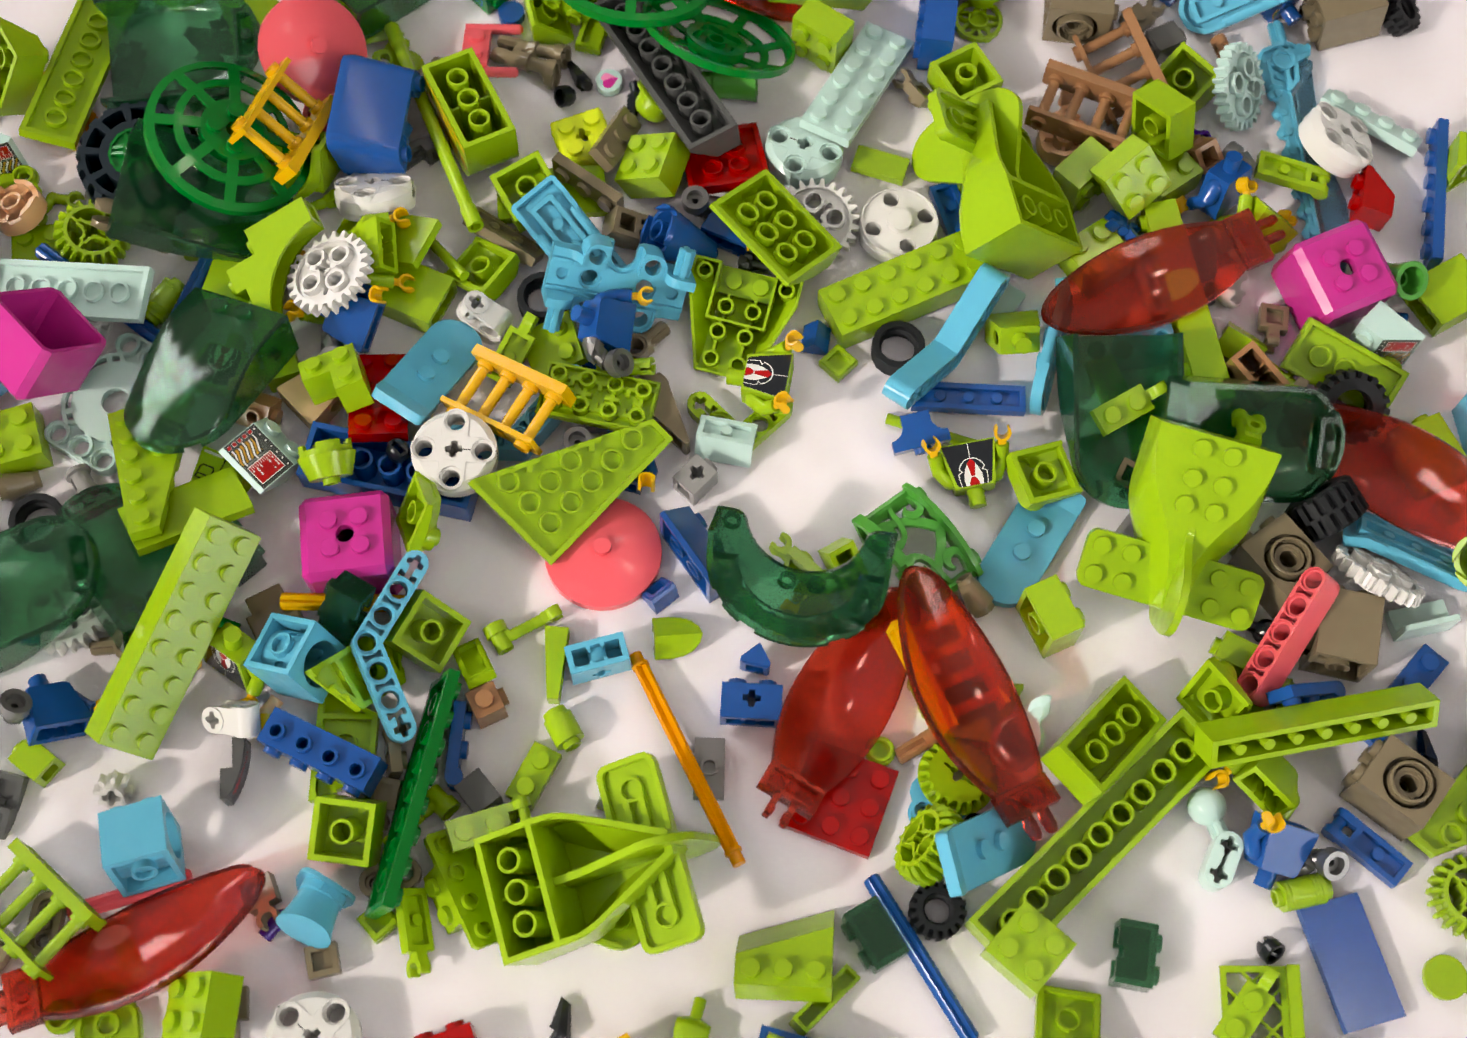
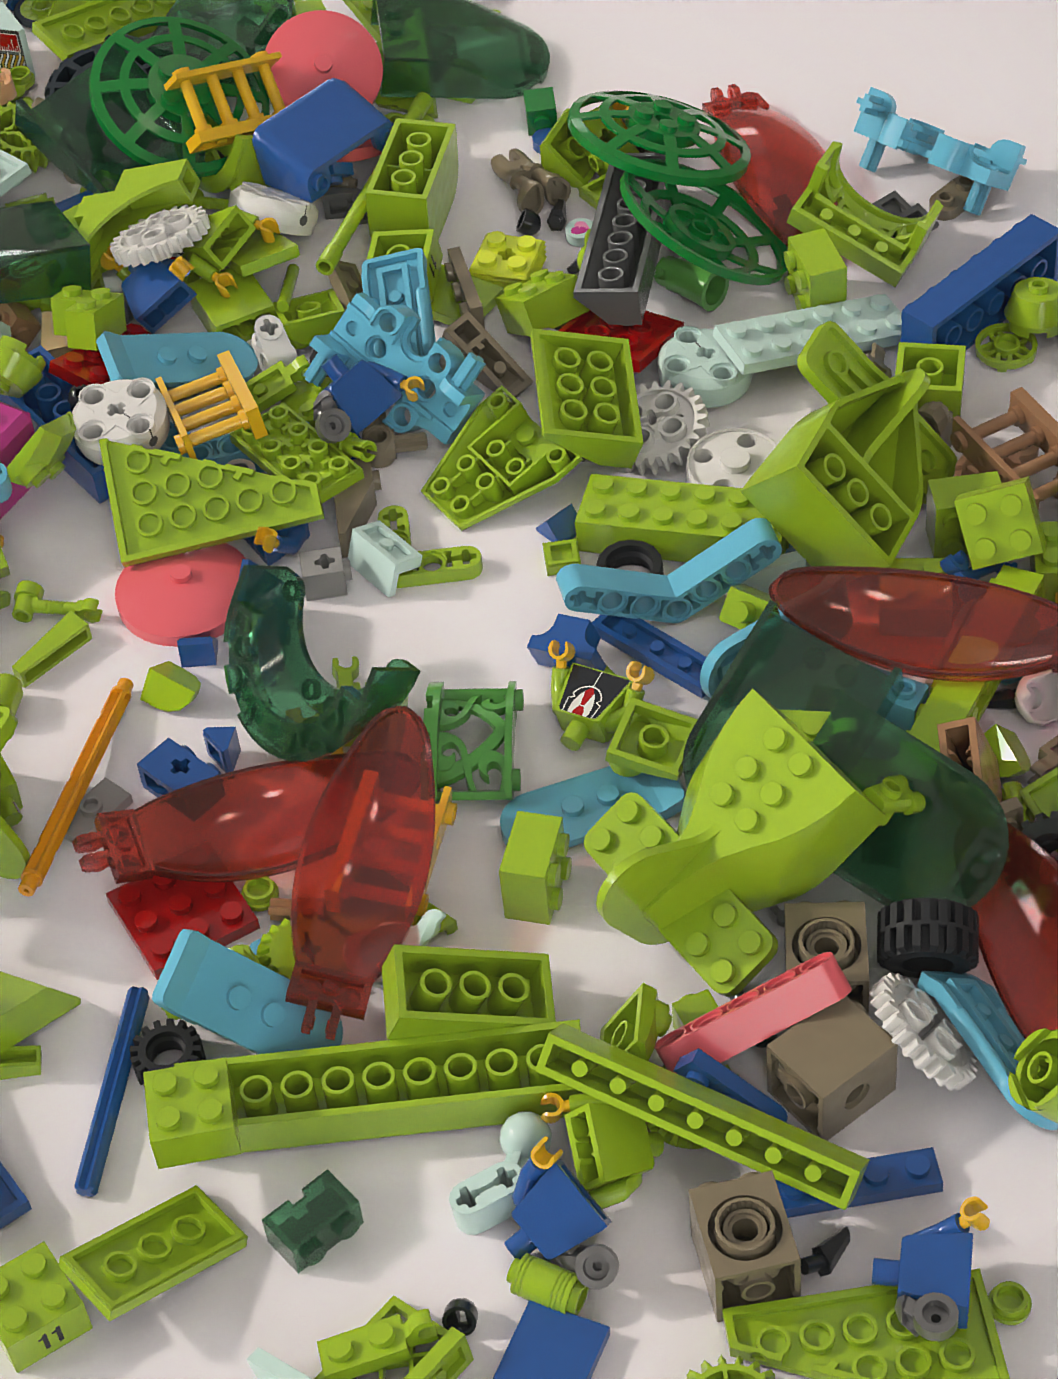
camera: 45 degrees right, 20 degrees down
coral plate [462,24,524,78] -> none
medium azure brick [564,631,632,685] -> none
dark tan plate [588,105,642,173] -> none
blue cone [639,203,718,262] -> none
torso [726,330,804,416] -> none
clear green brick [840,895,909,975] -> none
lime tile [850,144,910,186] -> none
dark tan cone [956,572,995,618] -> none
blue plate [1321,807,1413,889] -> none
light aqua panel [1384,599,1462,642] -> none

